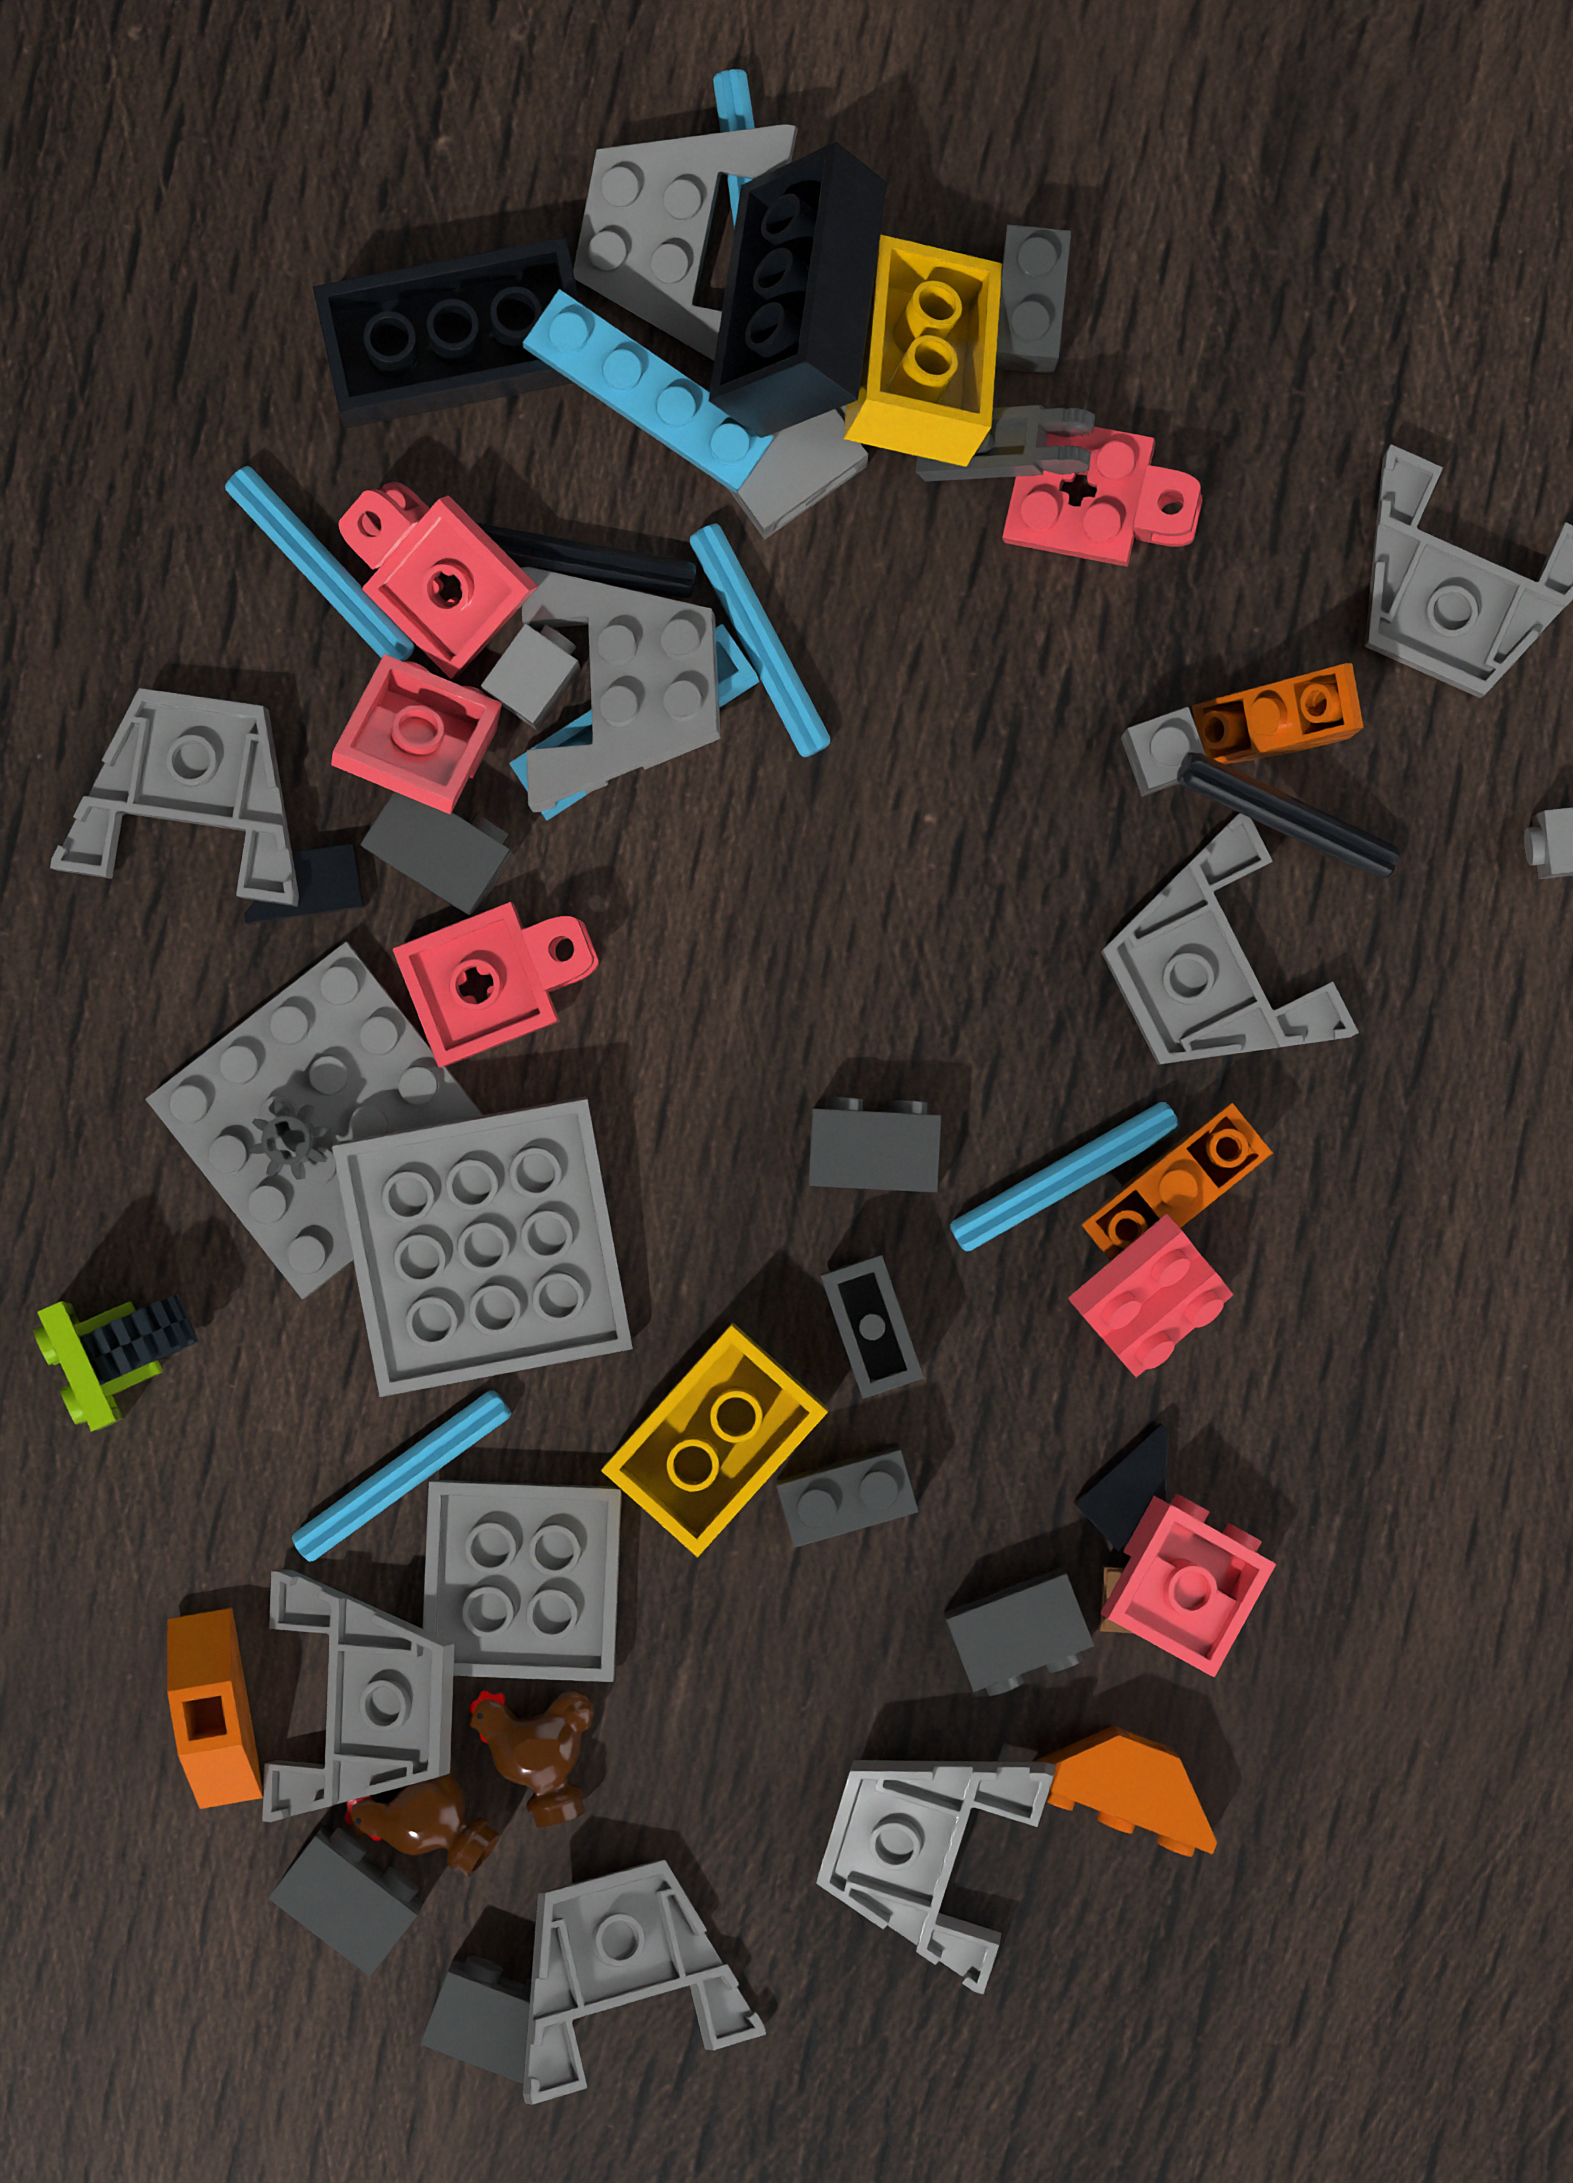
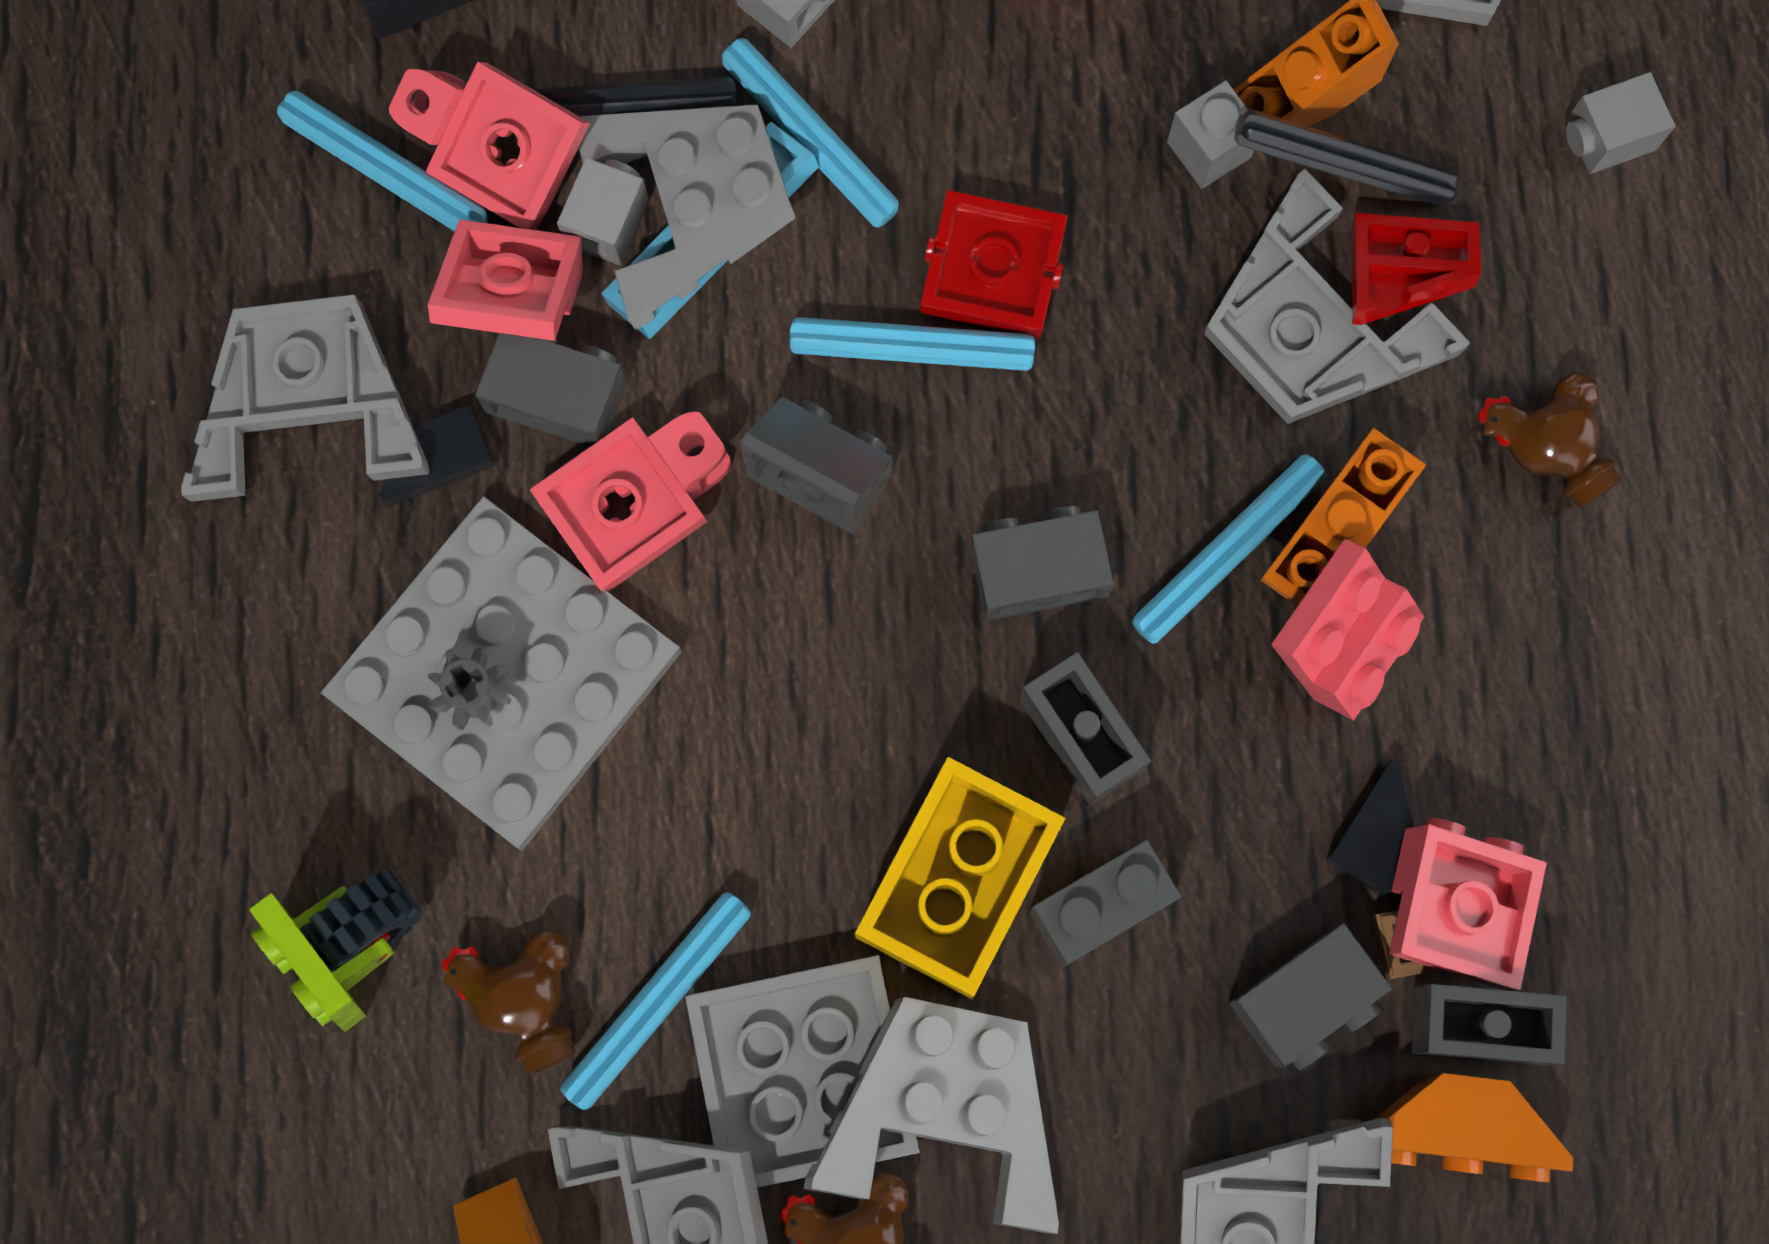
camera: 15 degrees left, 10 degrees down
light grey plate [332,1096,633,1397] -> none
none -> reddish brown animal [442,929,576,1075]
none -> dark grey slope [740,397,892,536]
none -> medium azure axle [789,317,1035,371]
none -> light grey wing [804,997,1059,1234]
none -> red plate [920,190,1068,339]
none -> red wing [1351,213,1481,325]
none -> dark grey brick [1411,984,1567,1065]
none -> reddish brown animal [1477,372,1622,509]

